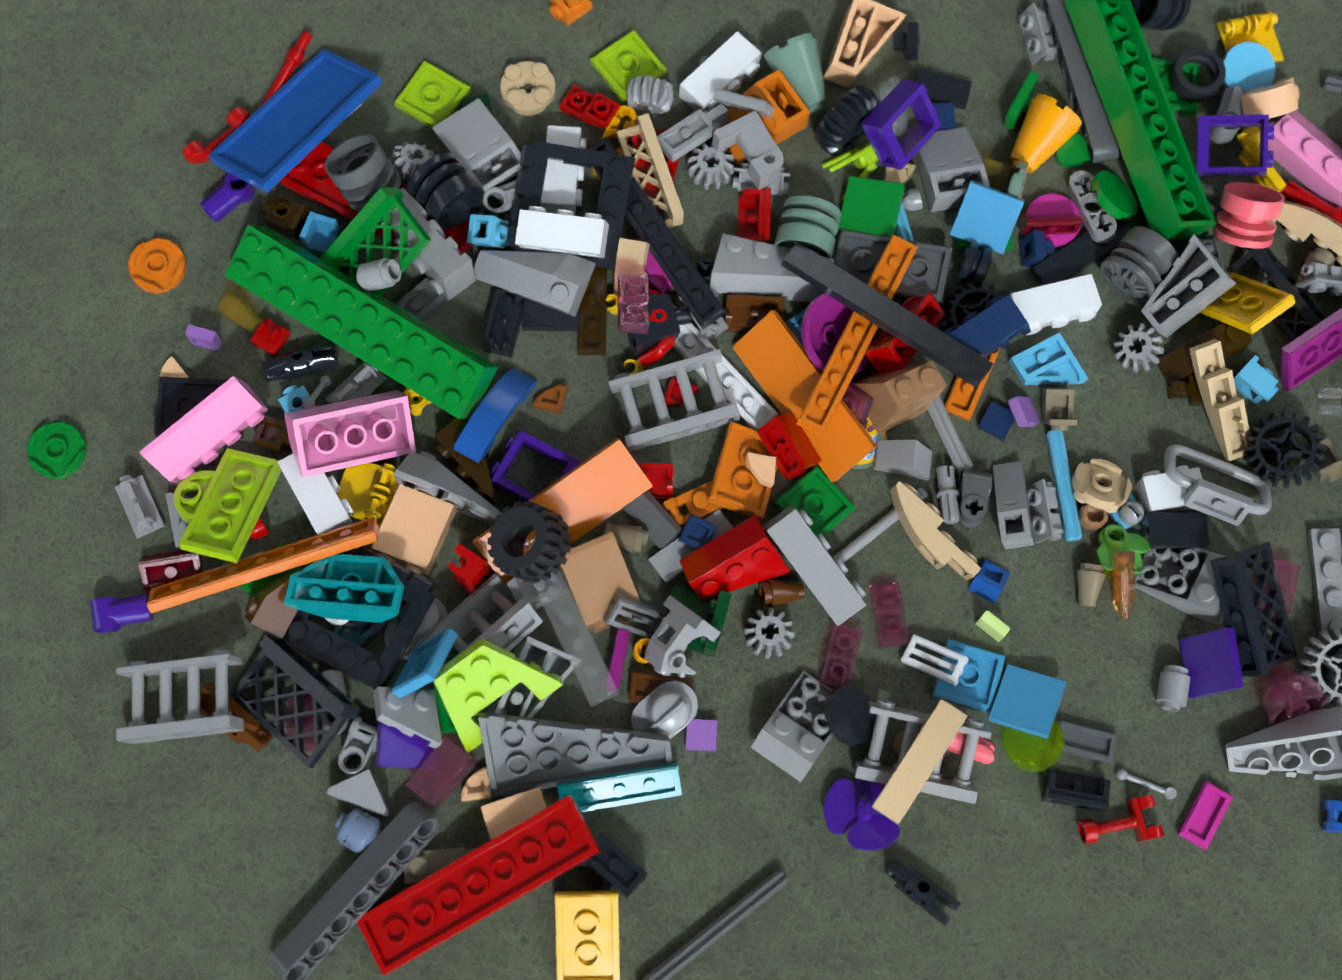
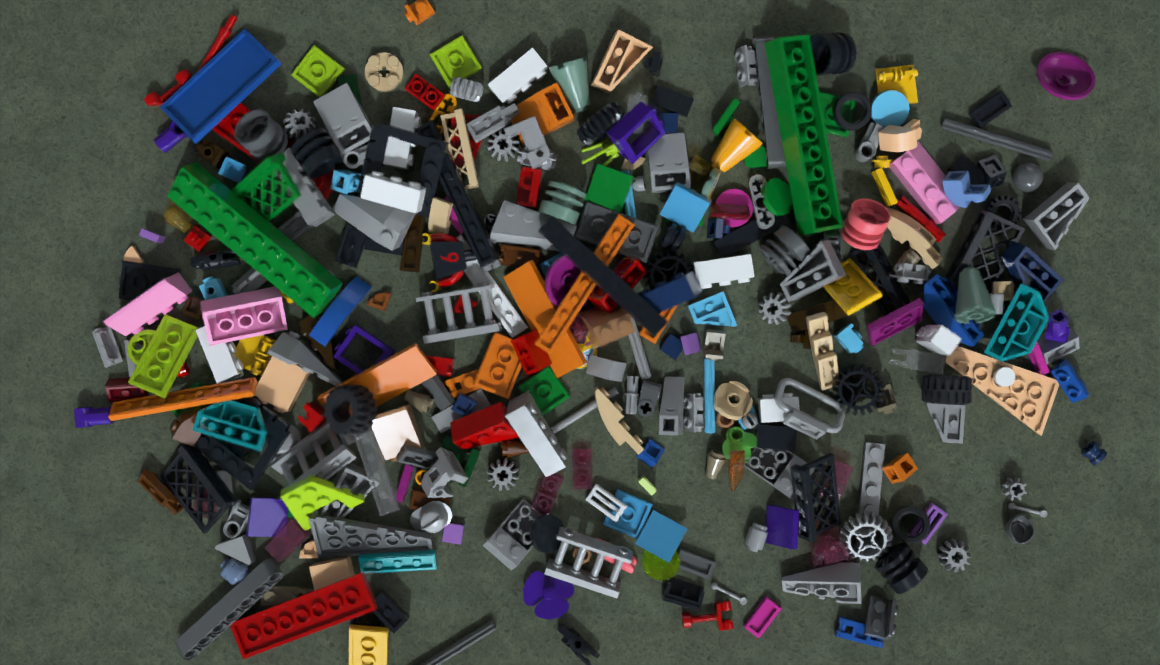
camera: 10 degrees right, 15 degrees up
green tile [26,422,87,479] -> none
light grey fence [116,650,244,744] -> none
orange tile [128,238,187,294] -> none
light grey hinge [303,375,331,408] -> none
light grey brick [356,258,401,292] -> none
light grey wing [373,687,442,748] -> none
dark azure tile [391,628,458,699] -> none
clear pink slope [617,273,649,334] -> none
light grey tile [713,88,775,118] -> none
light nougat tile [745,452,776,488] -> none
tan slope [872,699,968,824] -> none
dark purple window [1197,114,1274,176] -> none

